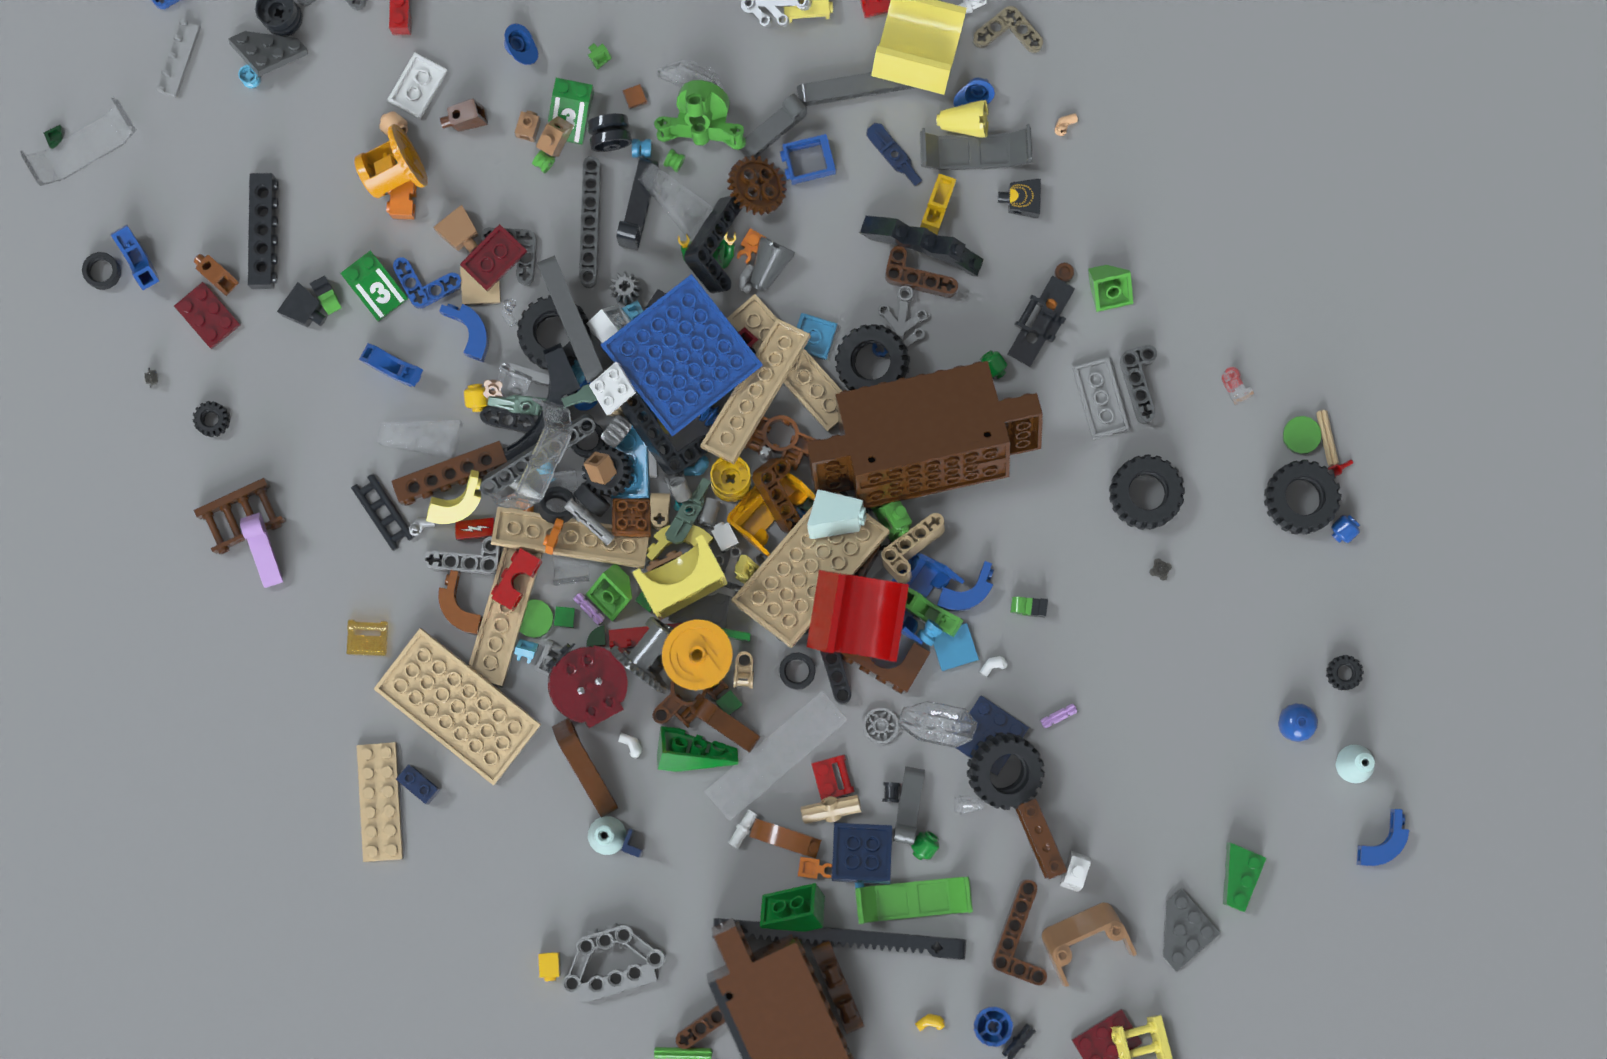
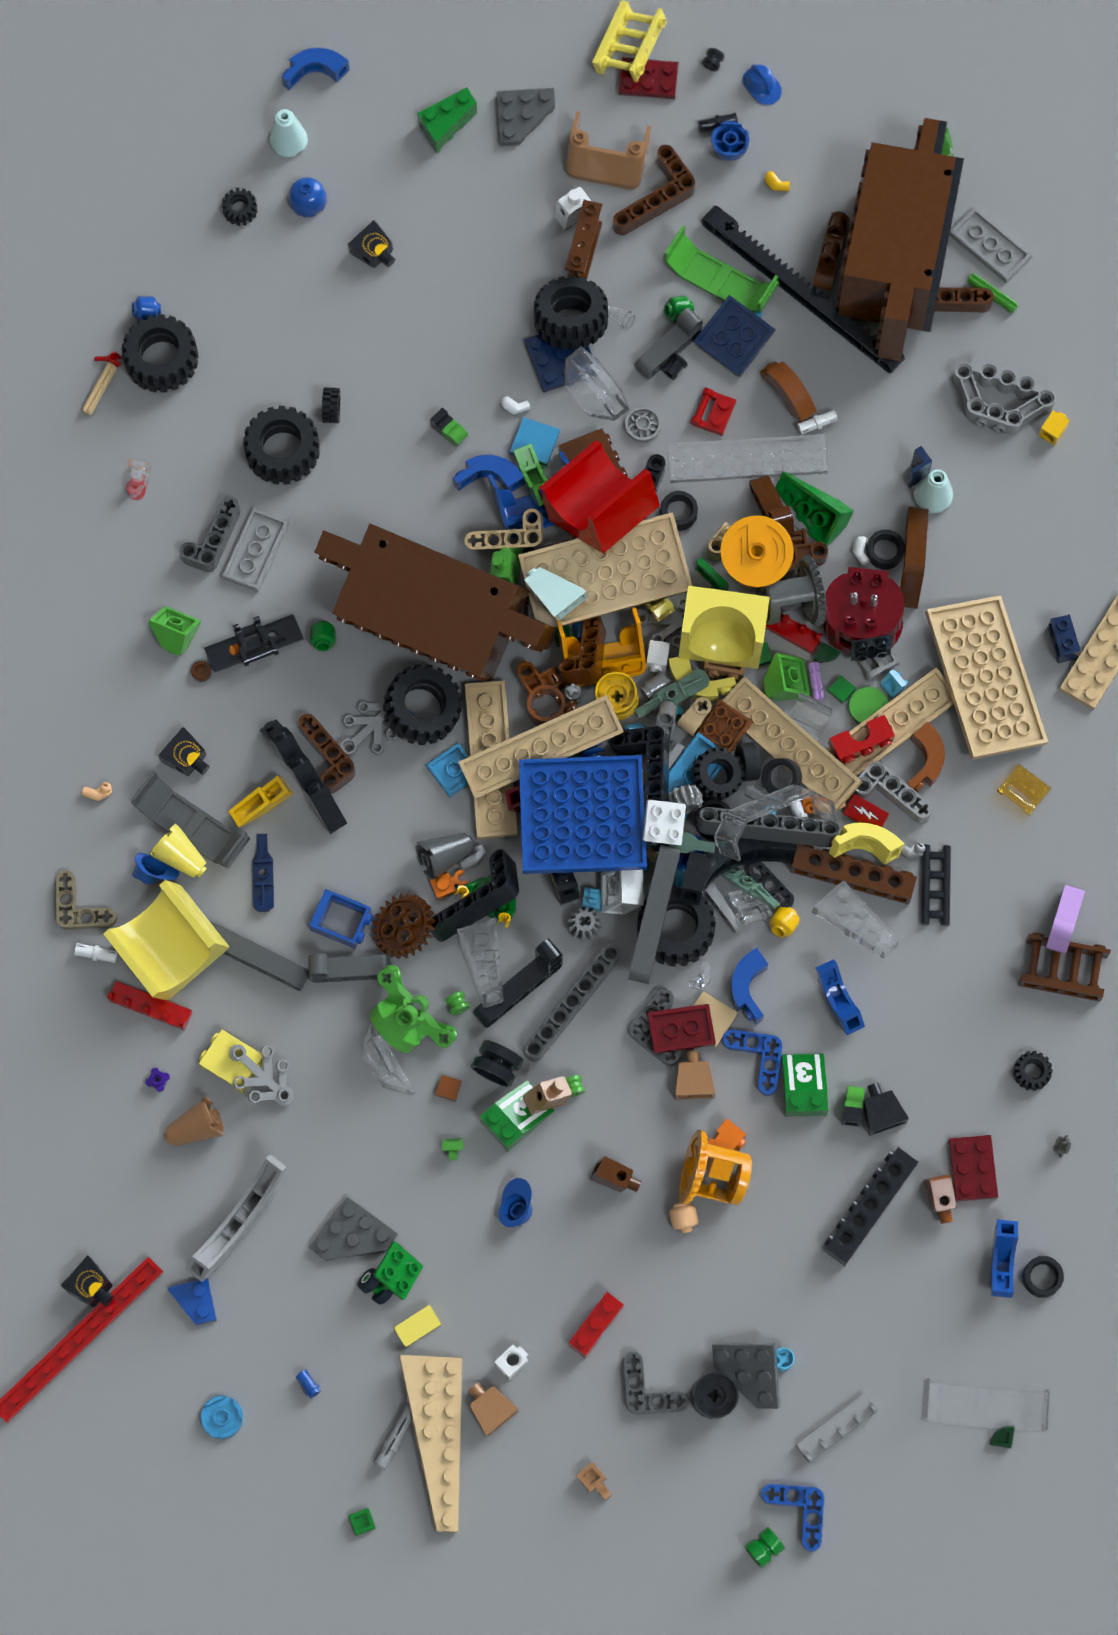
camera: 140 degrees left, 10 degrees down
white tile [387,52,448,119] -> none
plate [483,380,503,398] -> none
medium nougat brick [514,111,541,142] -> none
orange plate [543,518,564,555] -> none
light grey pin [564,498,615,545] -> none
medium nougat brick [583,452,617,485] -> none
dark azure wheel [632,139,652,158] -> none
green slope [760,883,825,932] -> none
orange plate [798,857,832,879] -> none
tan piece [801,795,861,824] -> none
dark azure wheel [917,619,944,646] -> none
lavender axle [1040,704,1077,728] -> none
clear smoke plate [1149,558,1172,581] -> none
bright green tile [1283,416,1322,454] -> none
none -> black tyre [322,387,341,423]
none -> black torso [348,220,395,268]
none -> black tyre [866,530,905,570]

